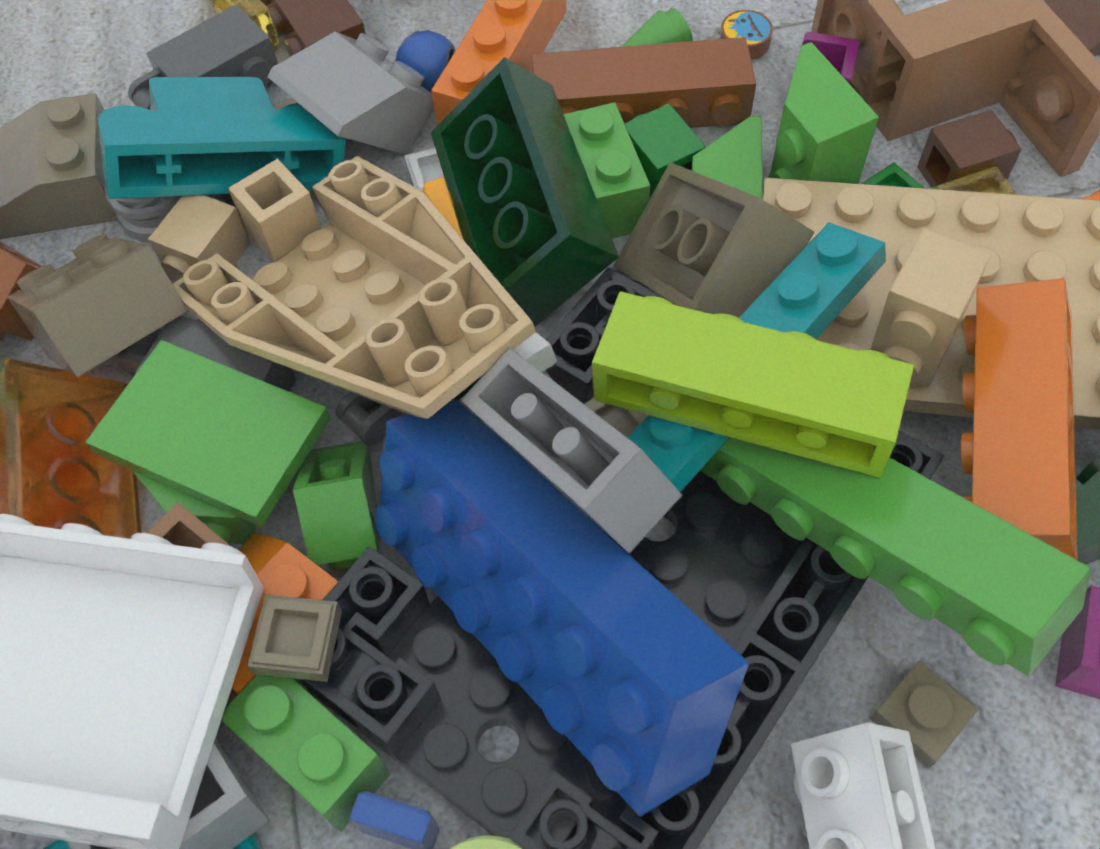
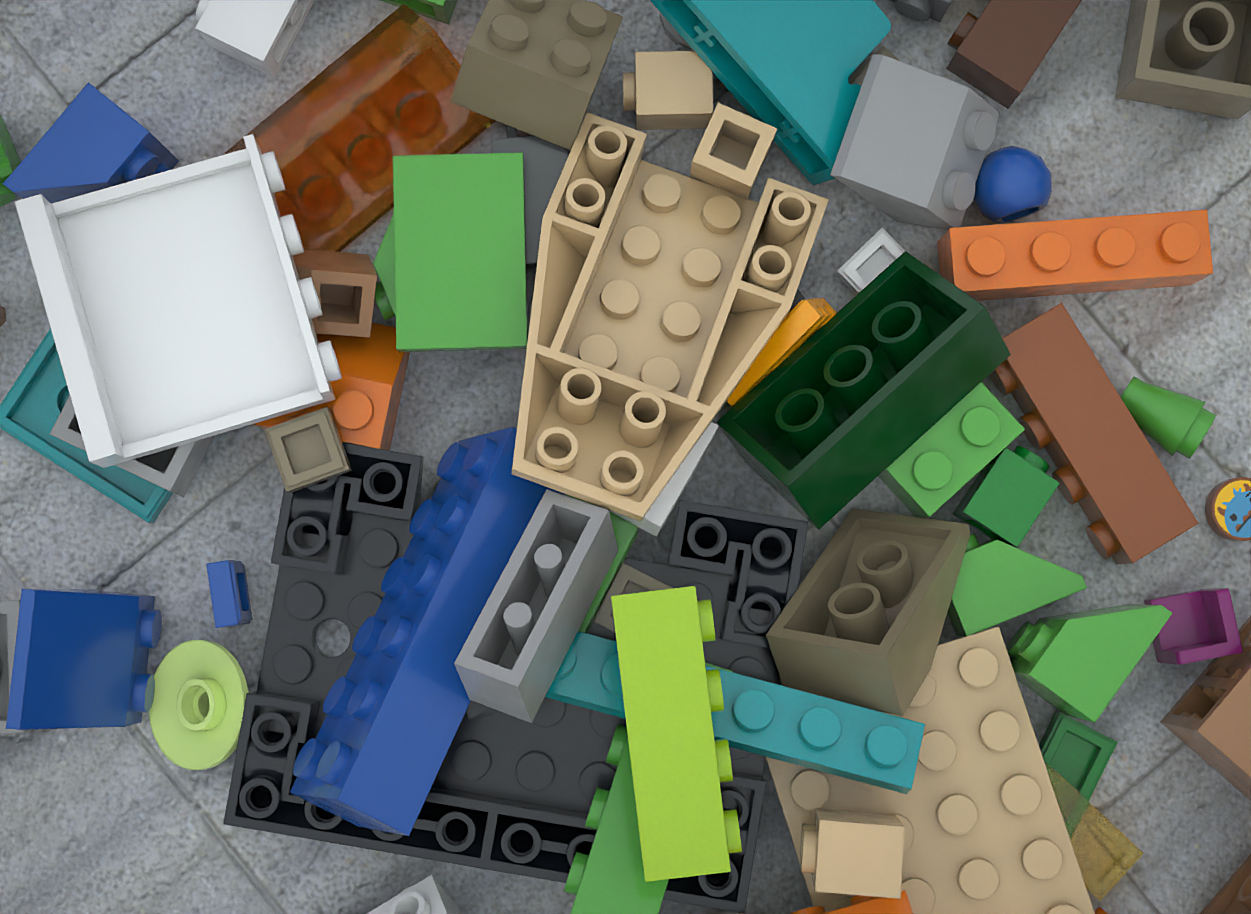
camera: 60 degrees right, 25 degrees up
bright green brick [221,675,391,832] -> none
bright green slope [293,441,380,569] -> none
reddish brown brick [917,110,1022,193] -> none

